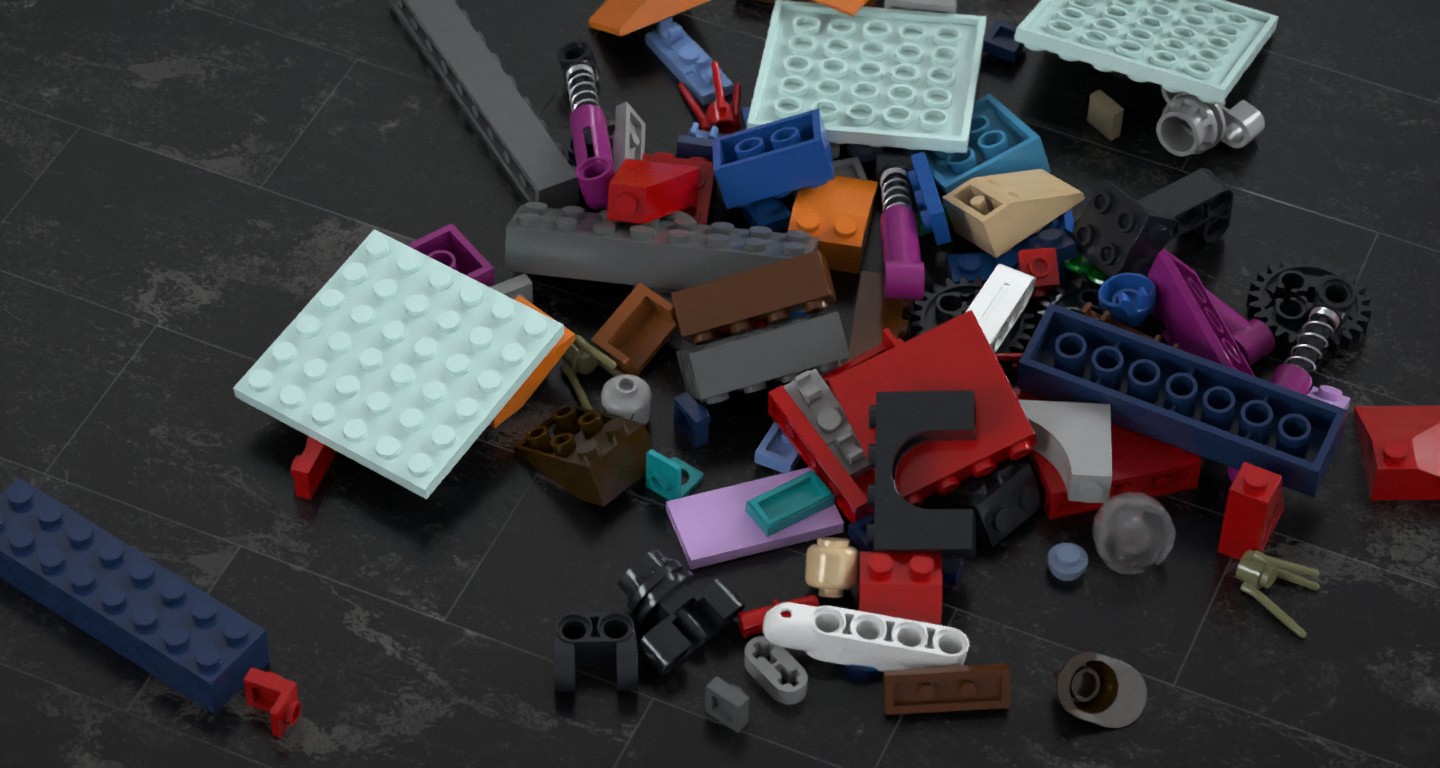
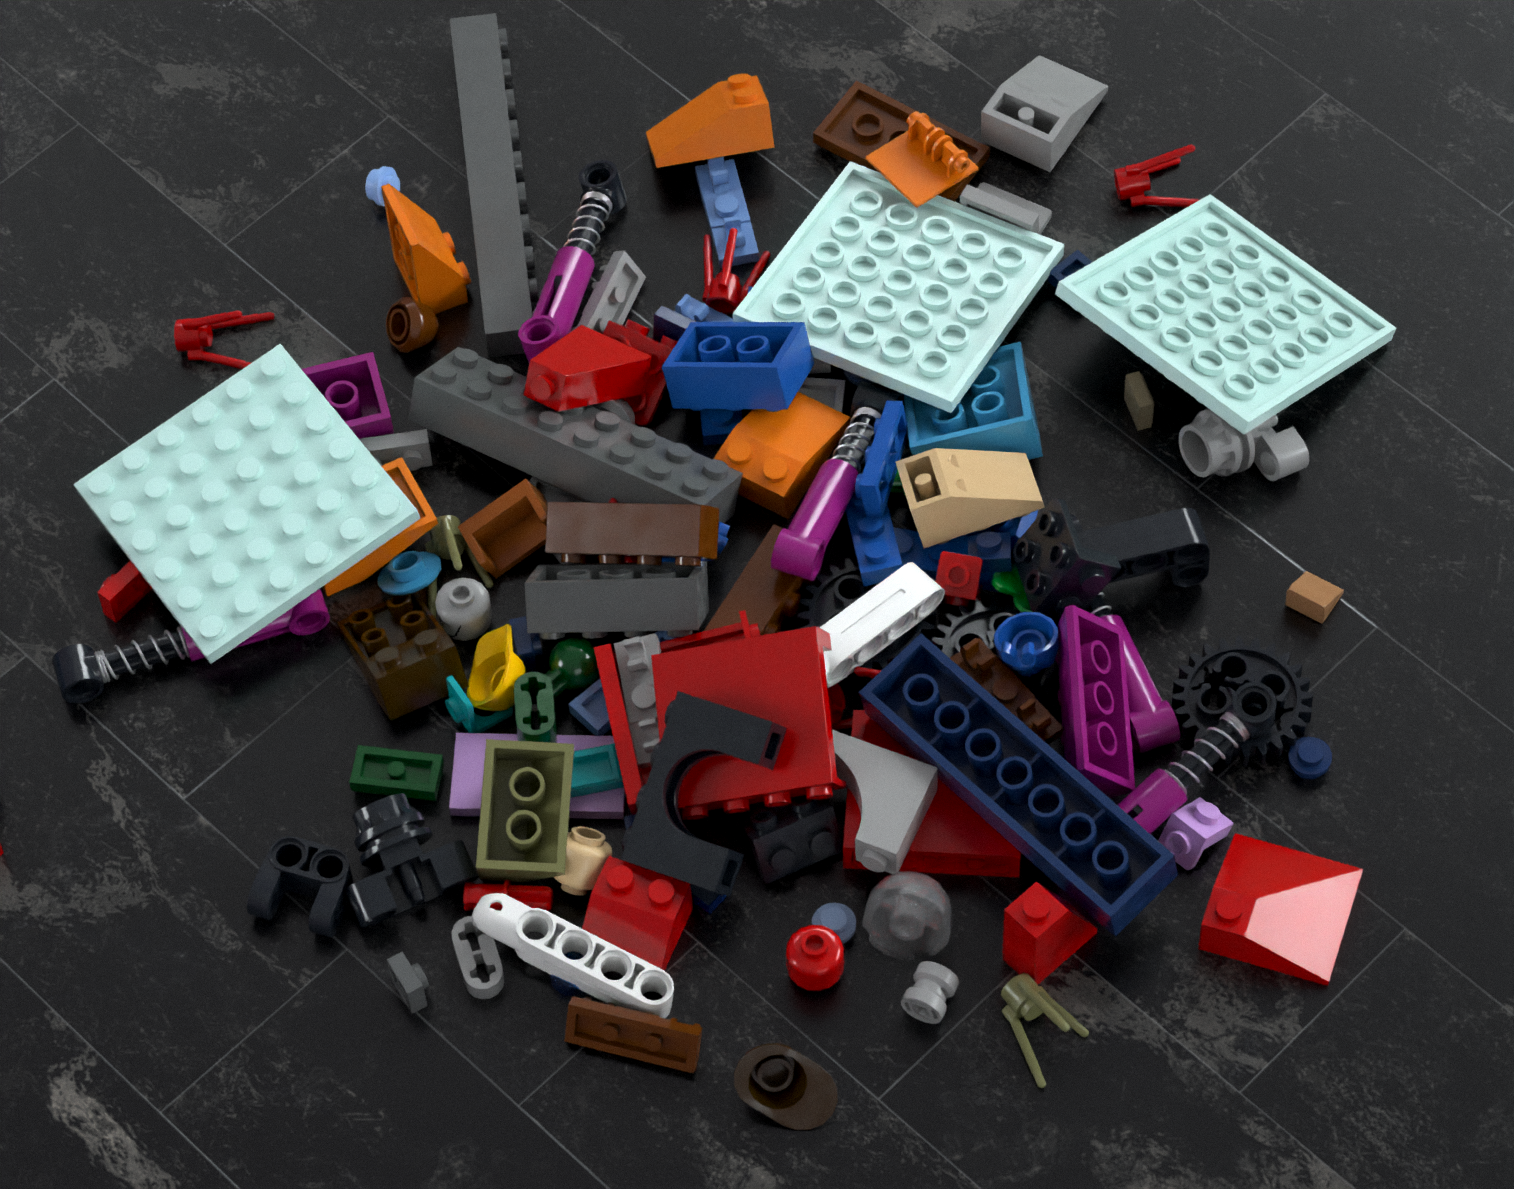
camera: 25 degrees right, 10 degrees up
none -> piece [52,589,330,703]
none -> red plant [174,310,275,369]
none -> dark green plate [349,745,444,801]
none -> light blue plate [365,166,400,206]
none -> dark azure piece [378,551,441,596]
none -> orange slope [381,184,471,314]
none -> reddish brown cone [386,297,438,353]
none -> yellow cap [467,624,525,711]
none -> olive slope [476,739,575,883]
none -> dark green beam [514,637,599,743]
none -> red head [786,925,844,991]
none -> blue plate [845,494,903,586]
none -> light grey wheel [901,961,959,1024]
none -> medium nougat slope [1285,571,1344,624]
none -> dark blue plate [1288,737,1332,779]

